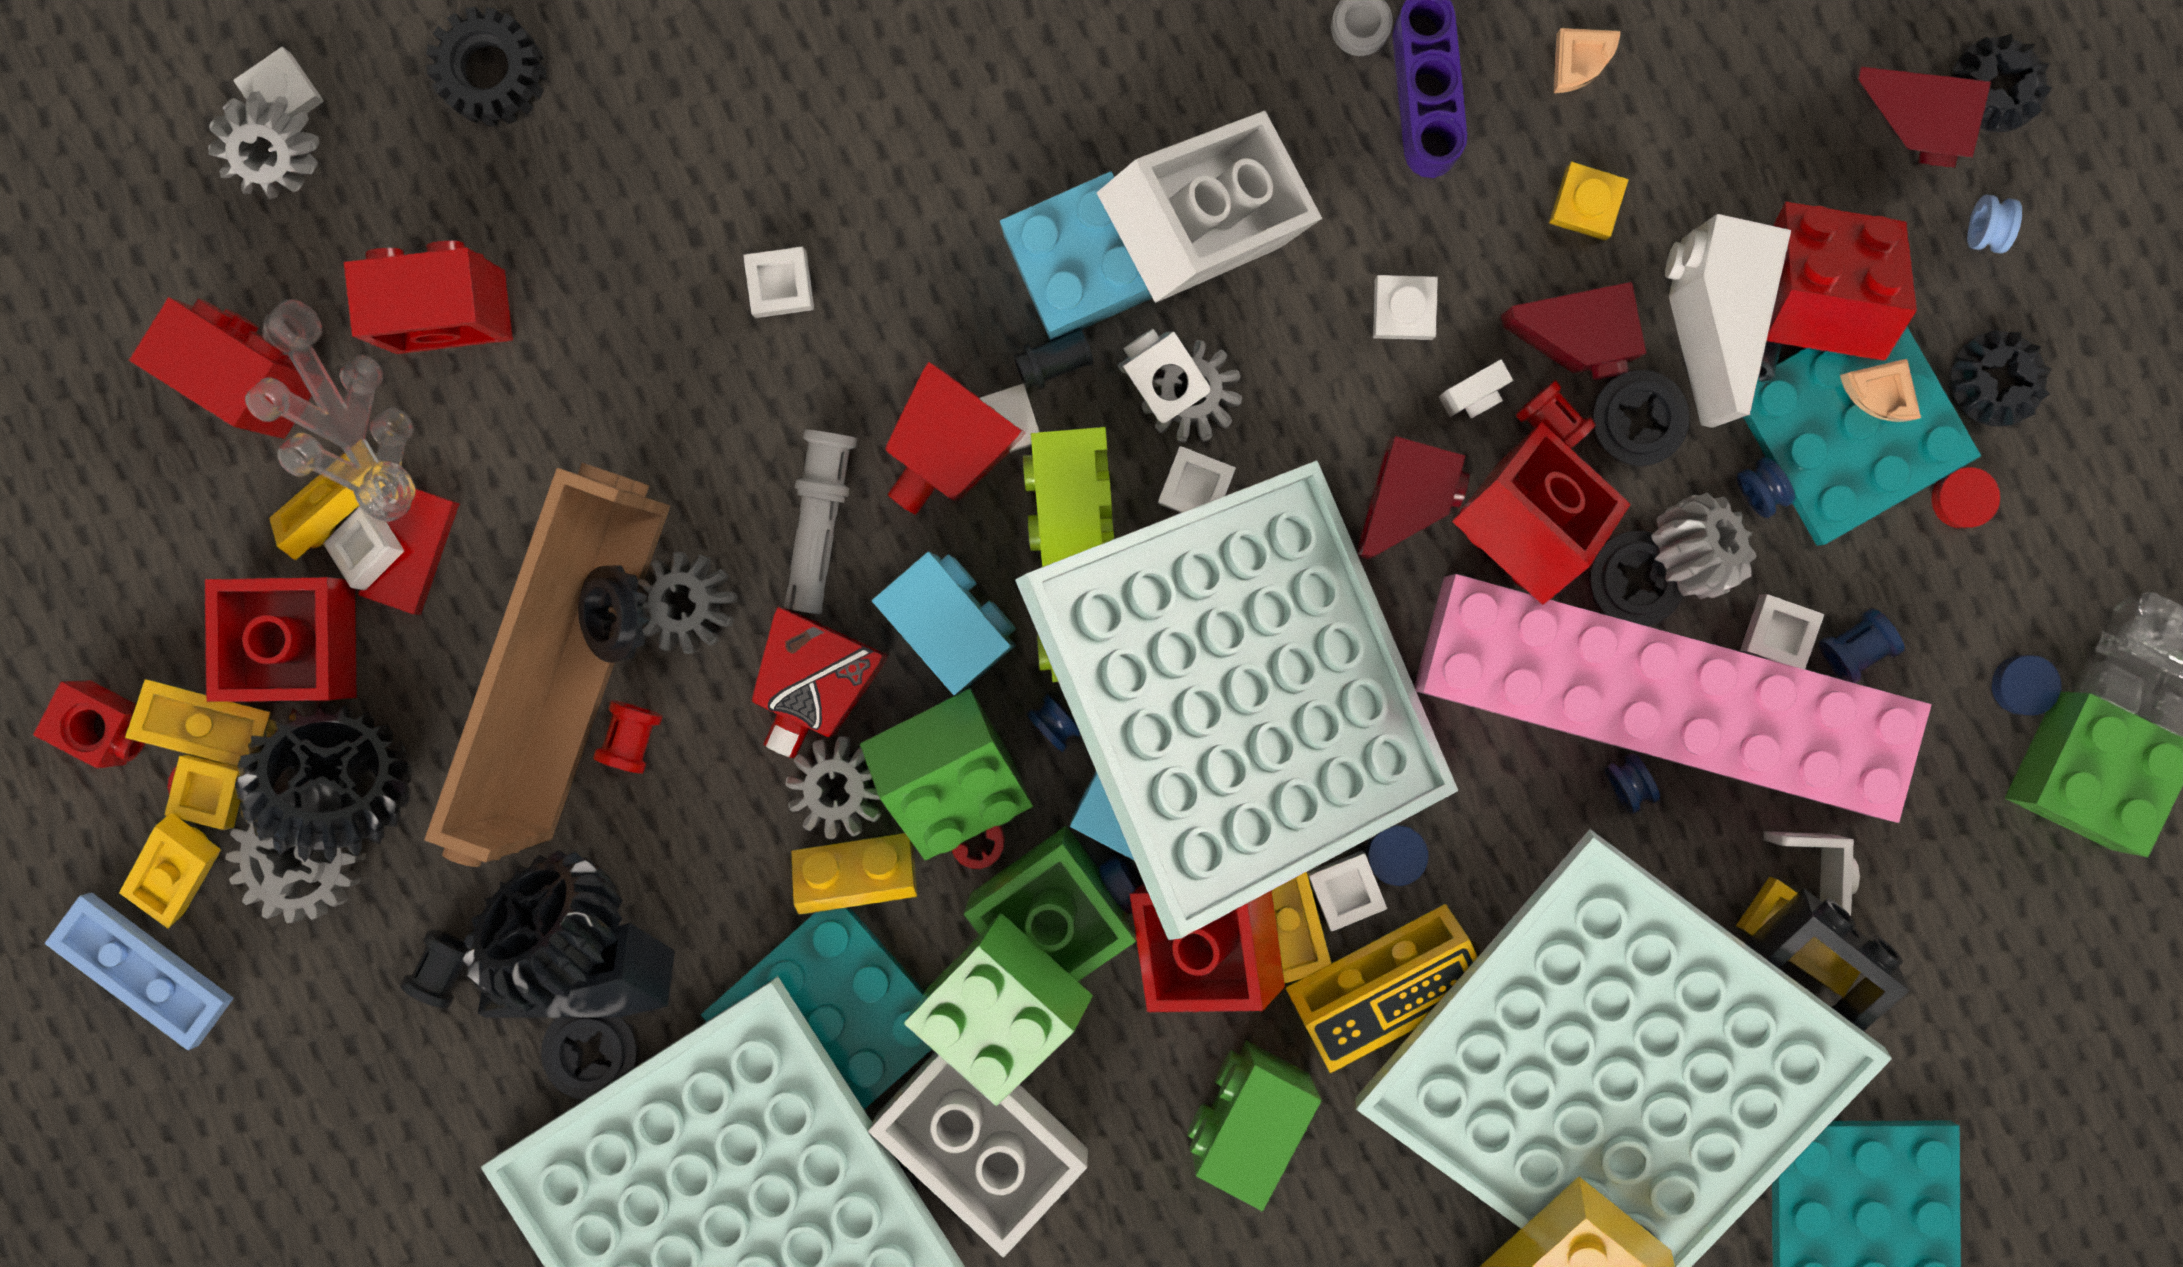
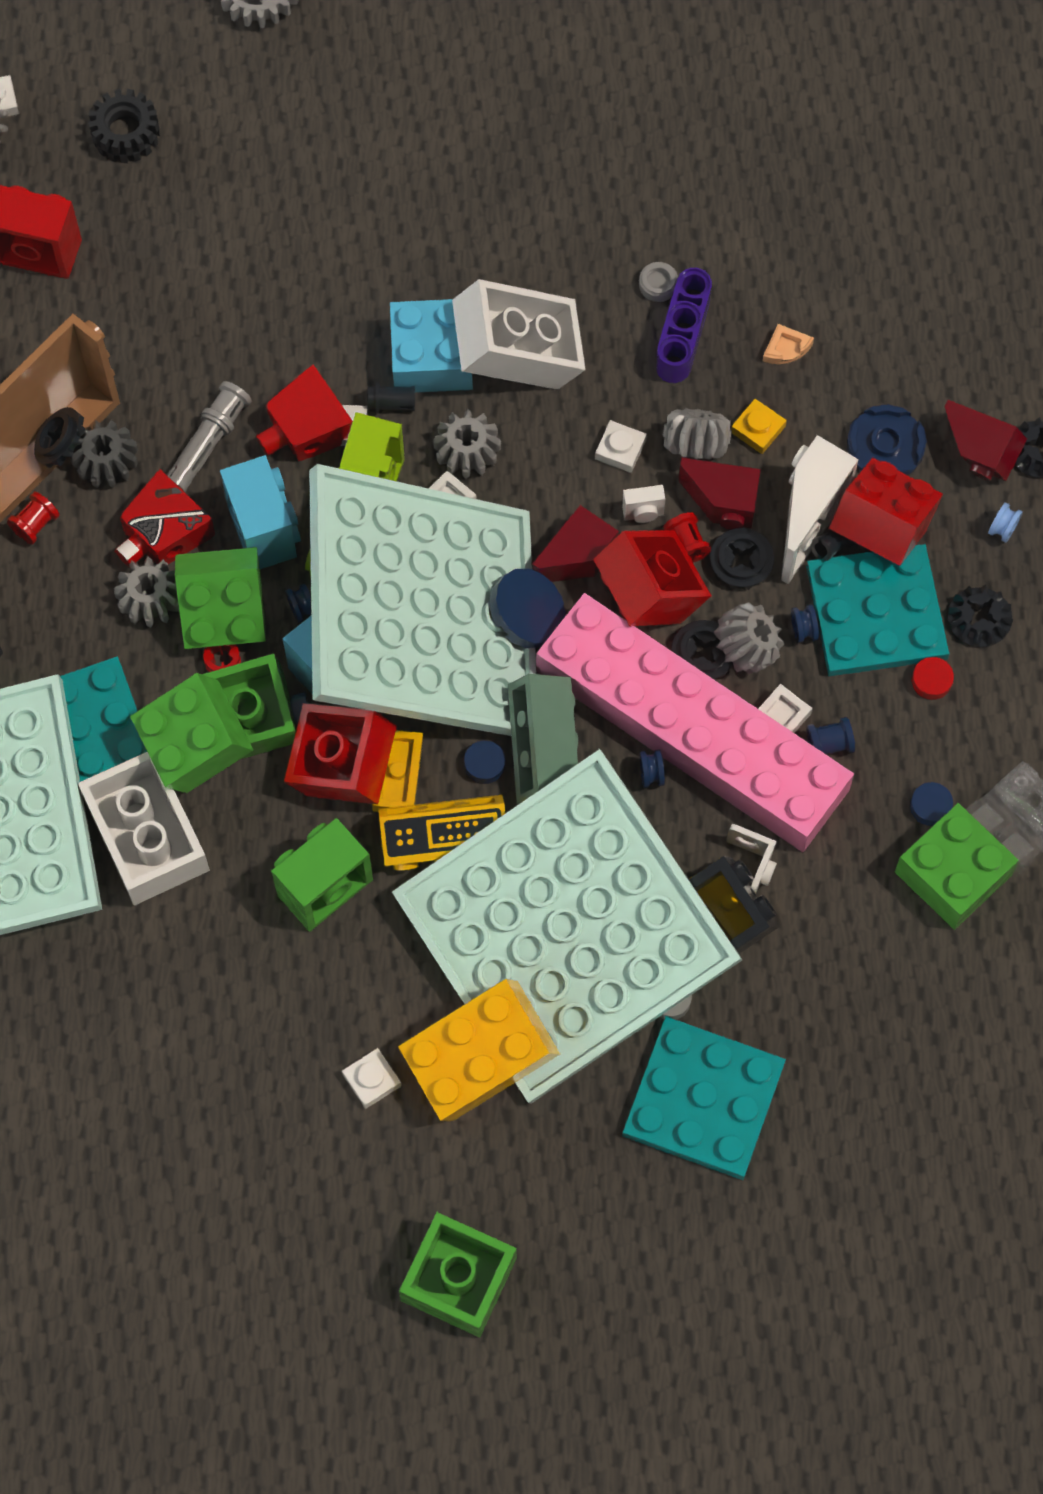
camera: 25 degrees right, 20 degrees down
white plate [743,247,814,318] -> none
yellow plate [791,833,917,915] -> none
white bracket [1117,329,1210,423] -> none
white plate [1307,851,1387,932] -> none
light nougat tile [1840,359,1921,422] -> none
none -> dark blue tile [489,568,566,648]
none -> sand green brick [508,674,578,804]
none -> light grey gear [663,408,731,460]
none -> dark blue tile [847,404,927,475]

